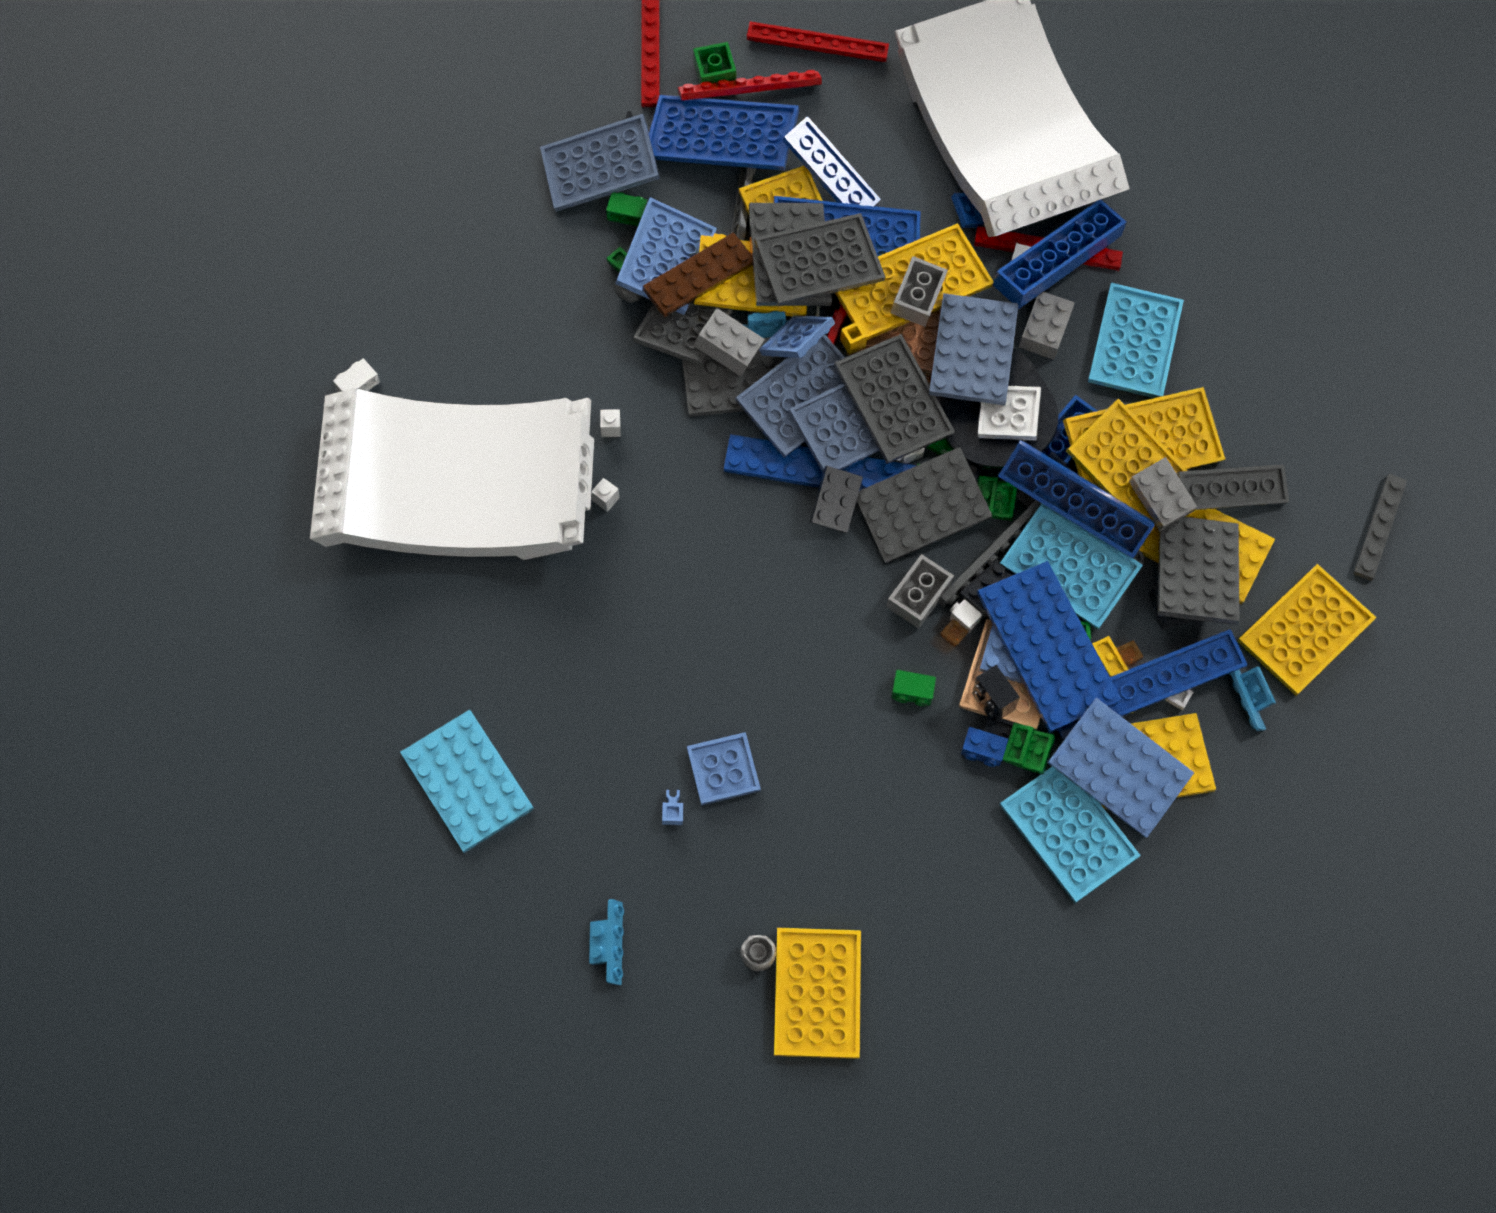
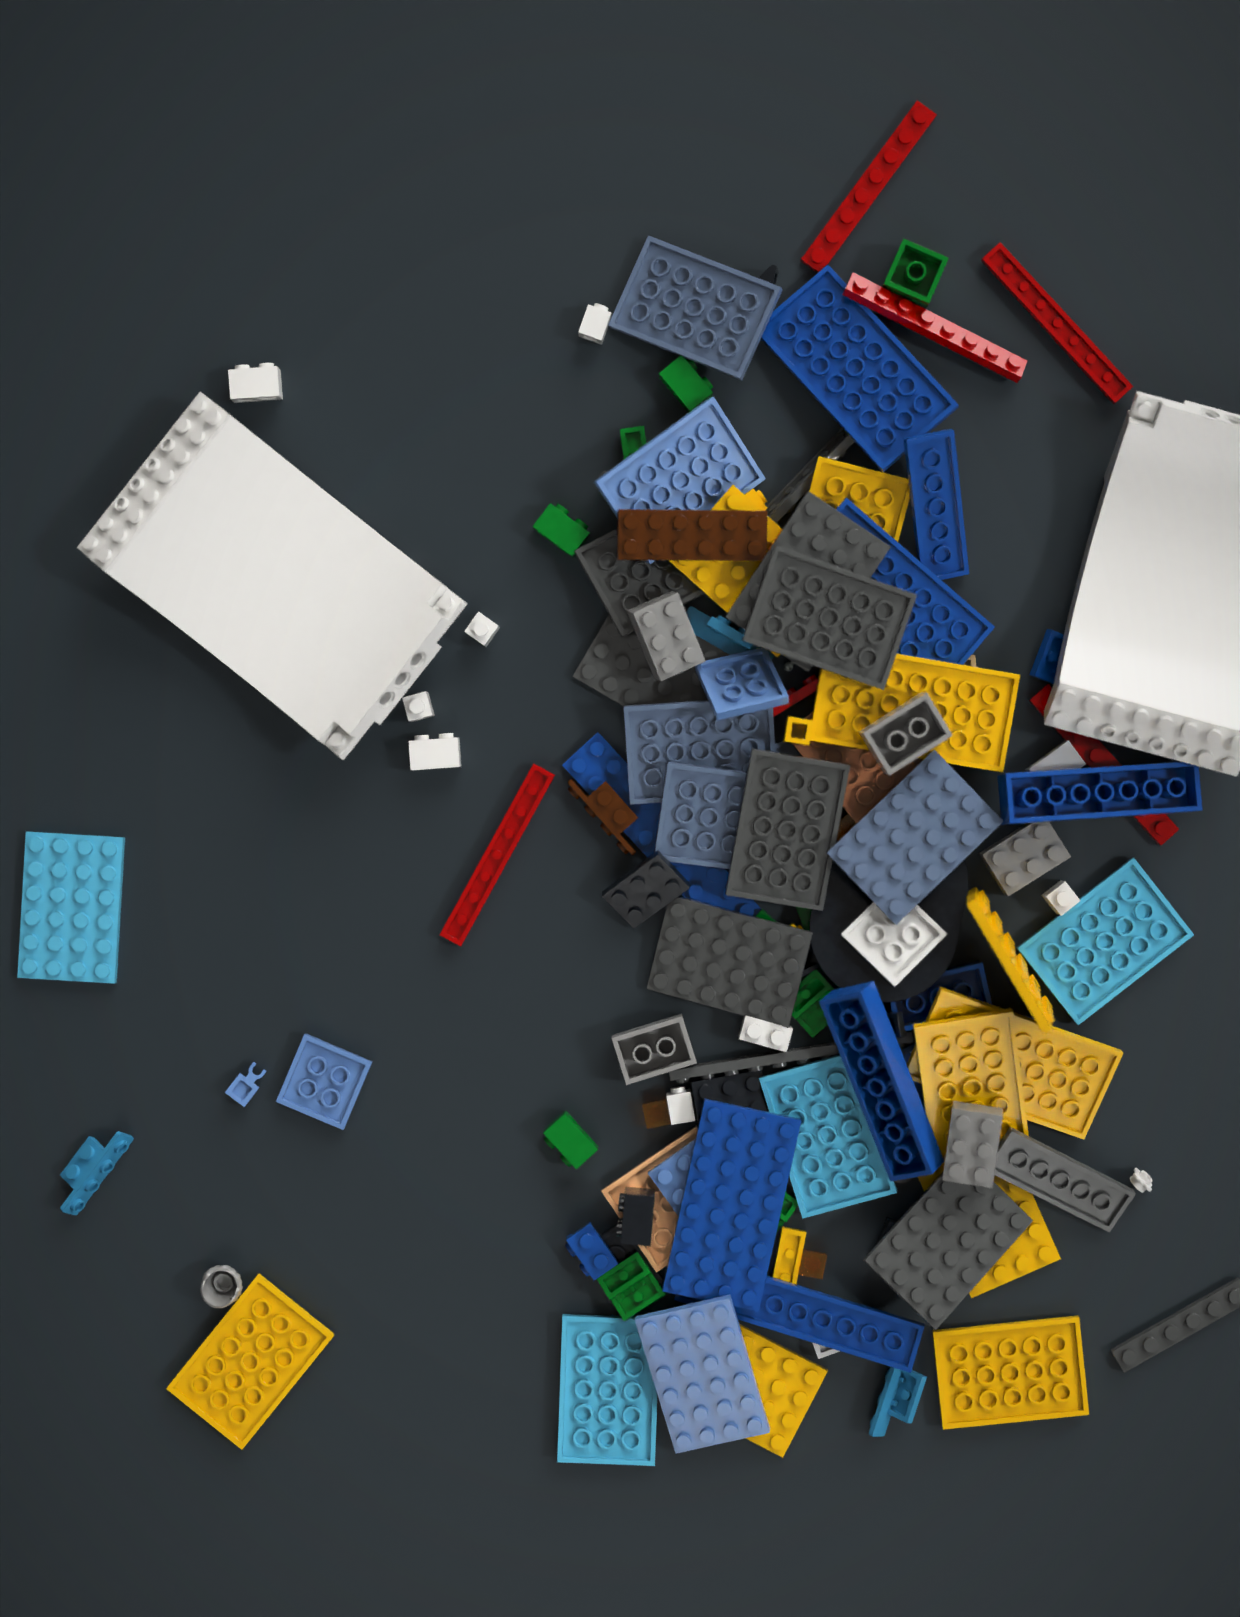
camera: 35 degrees right, 20 degrees up
none -> white brick [409,733,461,770]
none -> red plate [440,763,555,947]
none -> green brick [533,503,590,558]
none -> reddish brown bracket [568,779,638,856]
none -> white brick [578,303,612,345]
none -> white brick [738,1015,793,1052]
none -> yellow plate [967,887,1055,1035]
none -> white brick [1041,880,1081,916]
none -> white plate [1130,1168,1152,1193]

